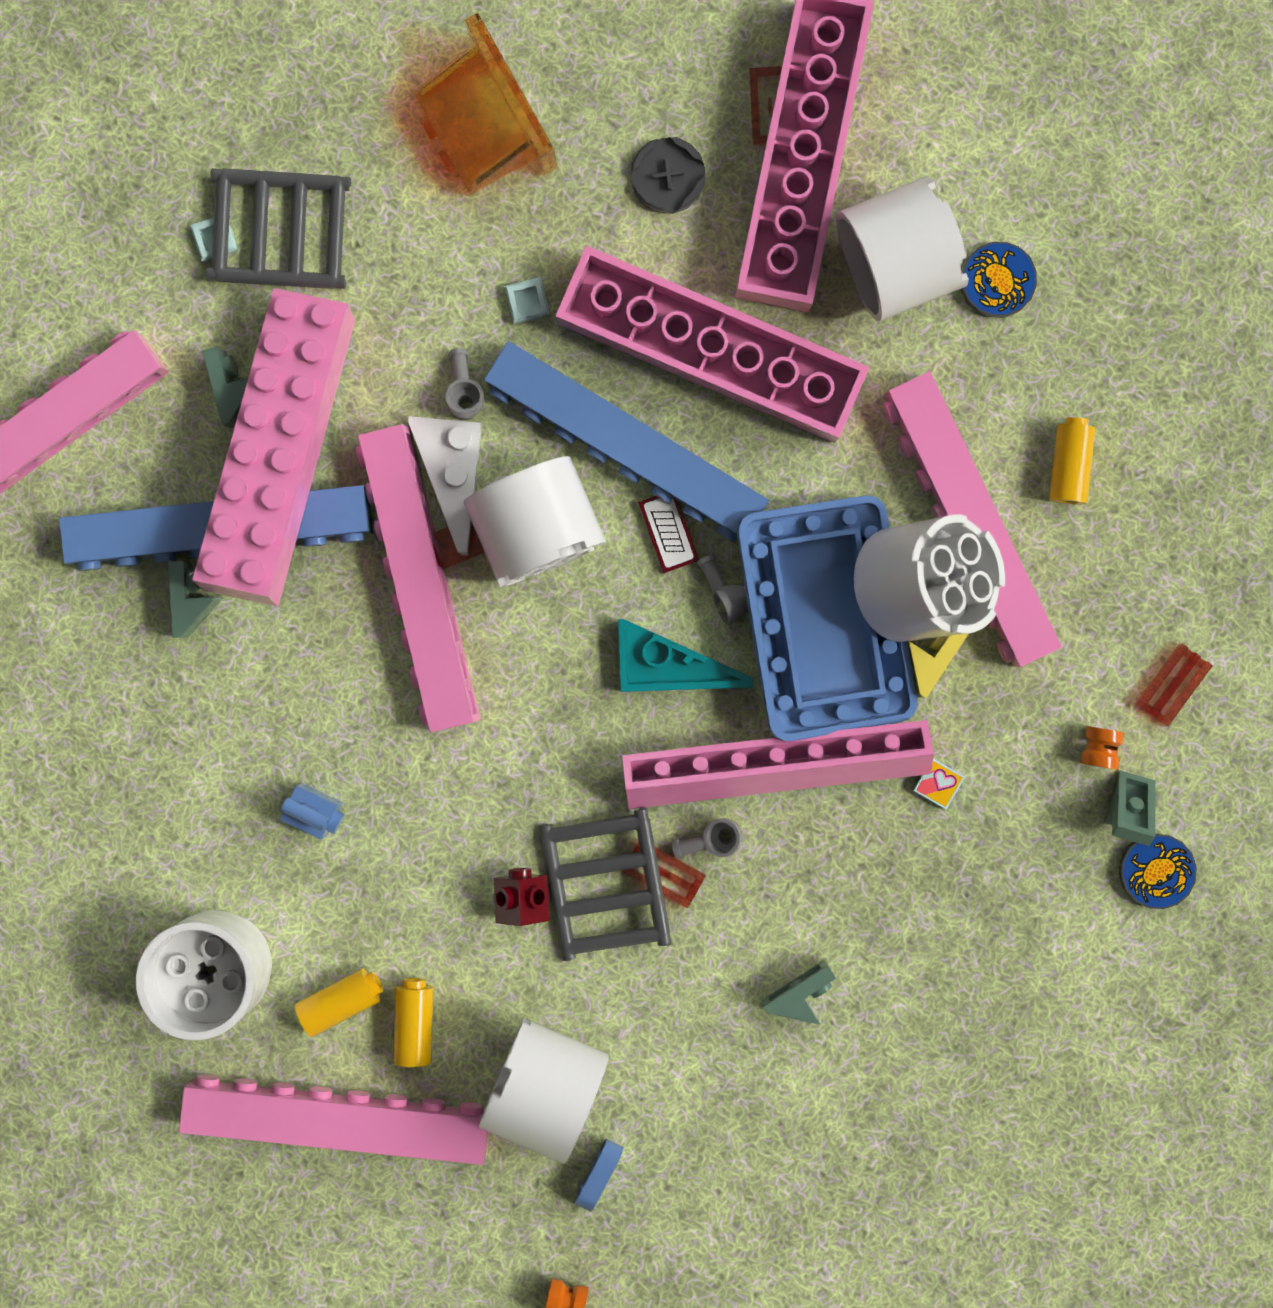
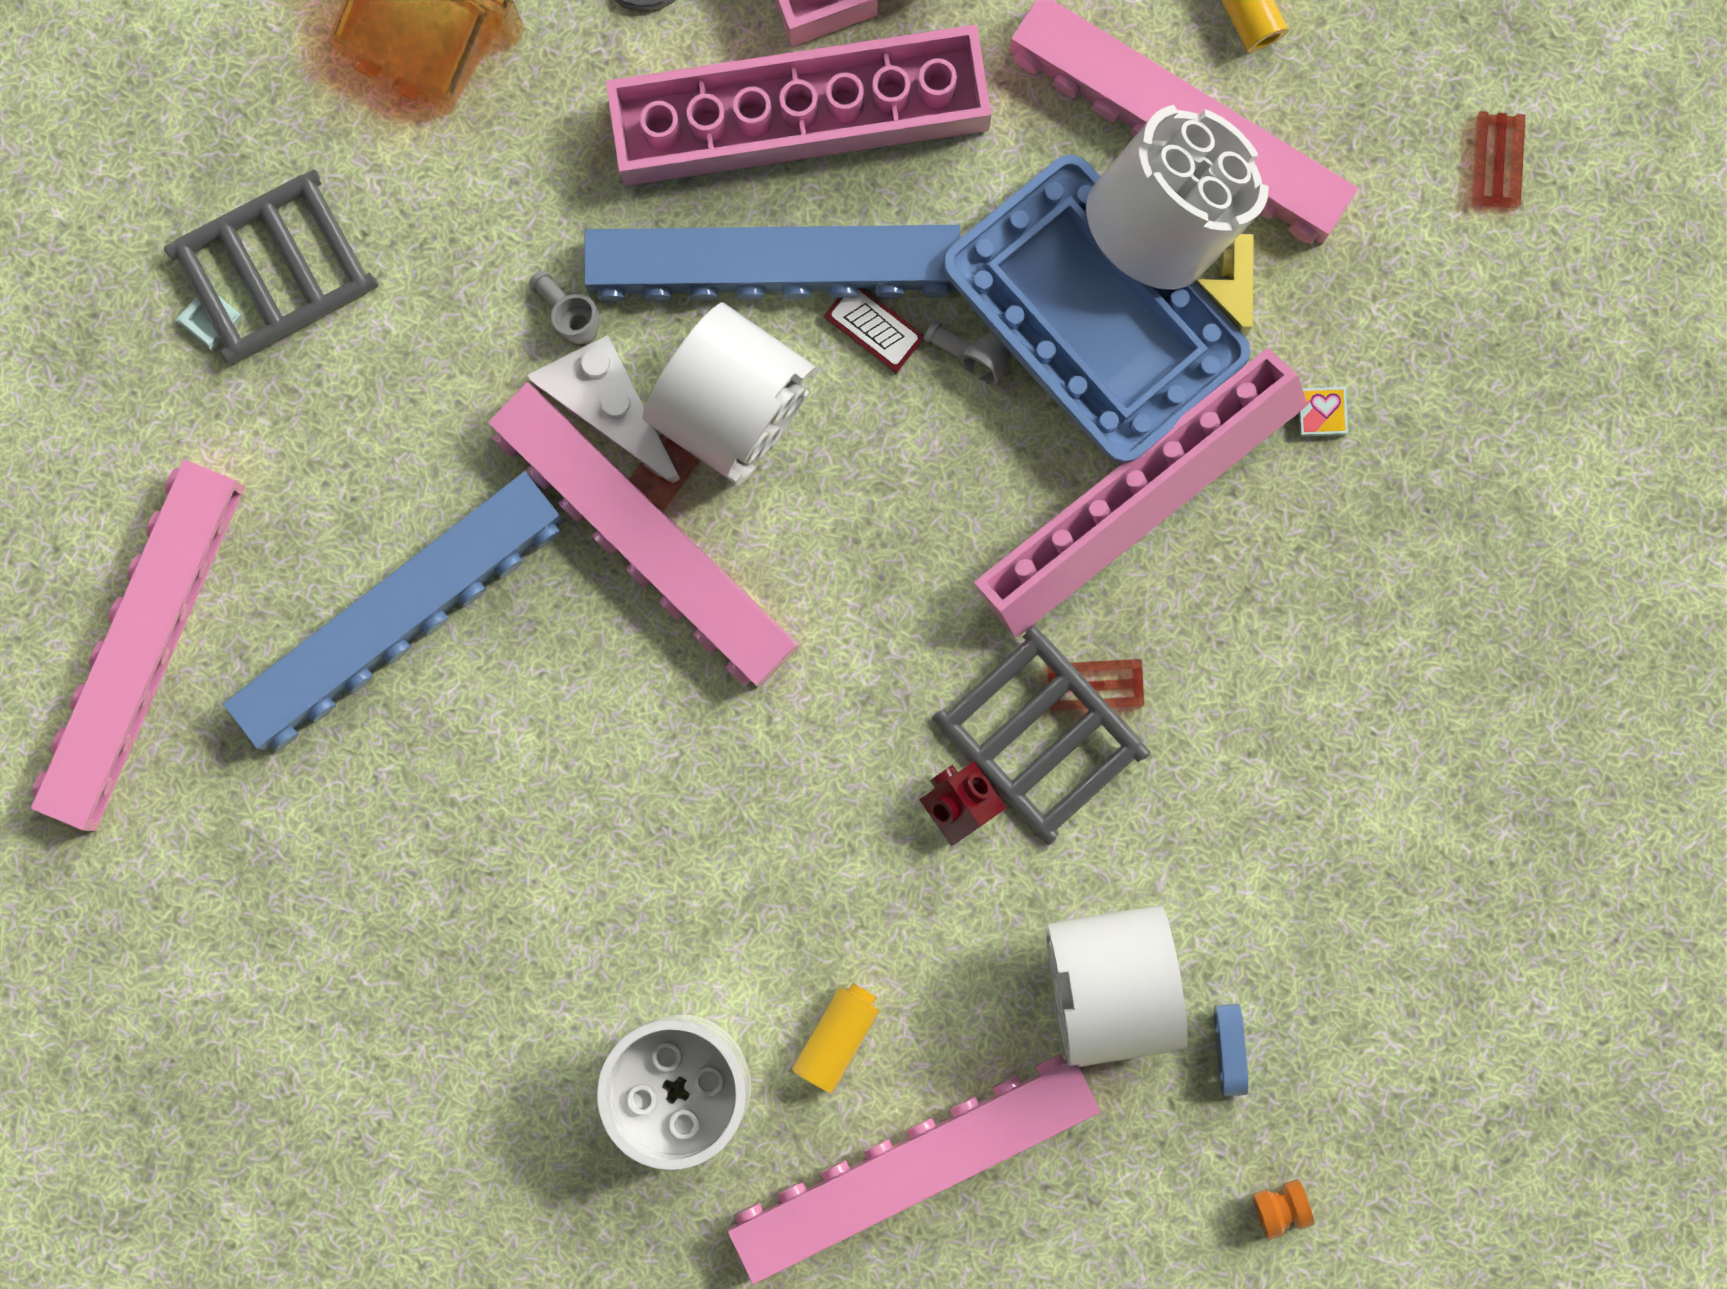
camera: 30 degrees left, 5 degrees down
sand green slope [168,561,223,638] -> none
bright pink brick [192,288,355,607] -> none
sand green slope [202,347,248,428] -> none
medium blue brick [280,783,344,840] -> none
yellow brick [393,978,433,1067] -> none
light aqua tile [504,277,550,324] -> none
teal wing [618,619,754,692] -> none
light grey bar [672,818,743,859] -> none
sand green slope [761,960,836,1024] -> none
orange wheel [1080,726,1125,770] -> none
sand green slope [1104,770,1155,846] -> none
tile [1119,833,1197,909] -> none

